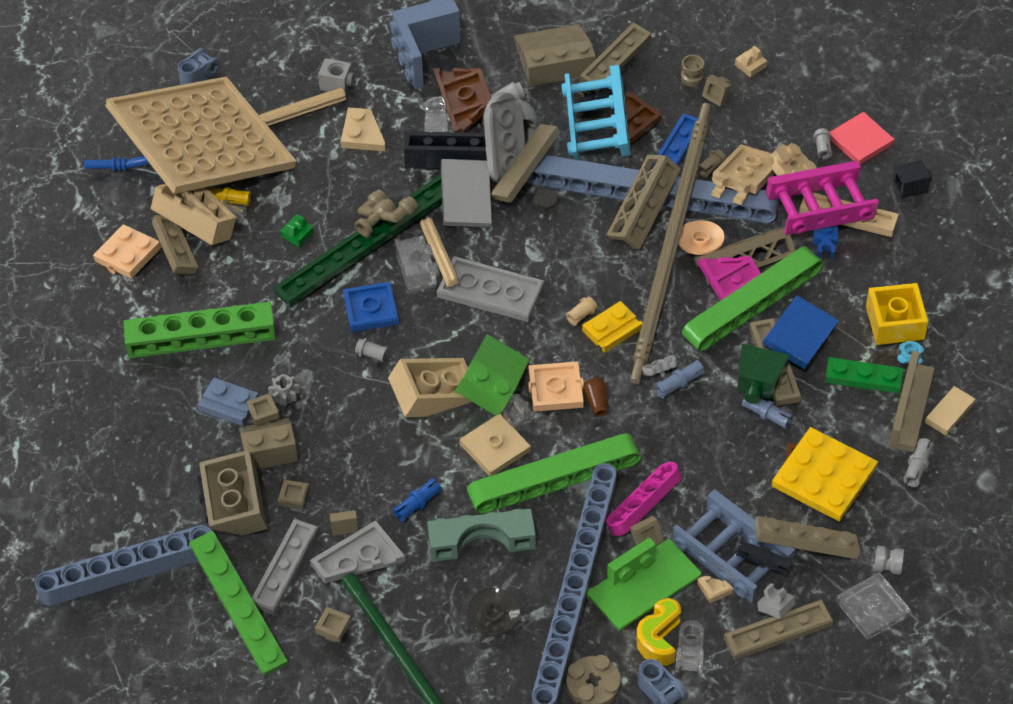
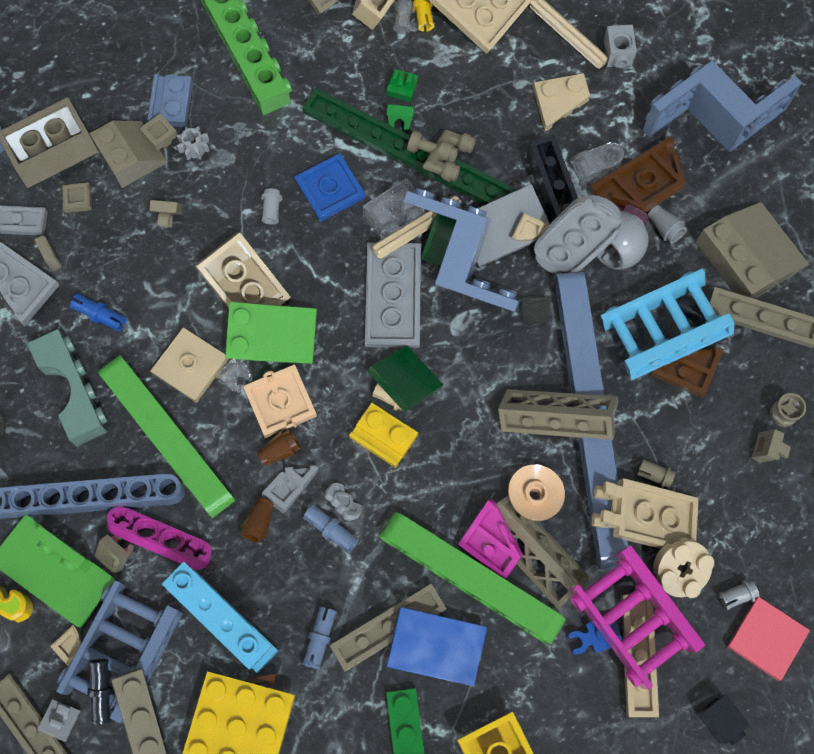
camera: 70 degrees right, 20 degrees up
dark tan tile [491,124,560,203] -> none
dark tan axle [630,103,711,384] -> none
blue tile [654,113,698,166] -> none
dark green torso [737,344,789,404] -> none
none -> dark tan tile [150,200,183,227]
none -> medium azure fence [162,562,278,673]
none -> reddish brown cone [240,498,274,543]
none -> light grey slope [262,466,319,514]
none -> dark green tile [368,345,444,413]
none -> green tile [387,104,415,130]
none -> sand blue bracket [404,188,521,312]
none -> dark green slope [421,213,457,267]
none -> tan tile [512,213,549,241]

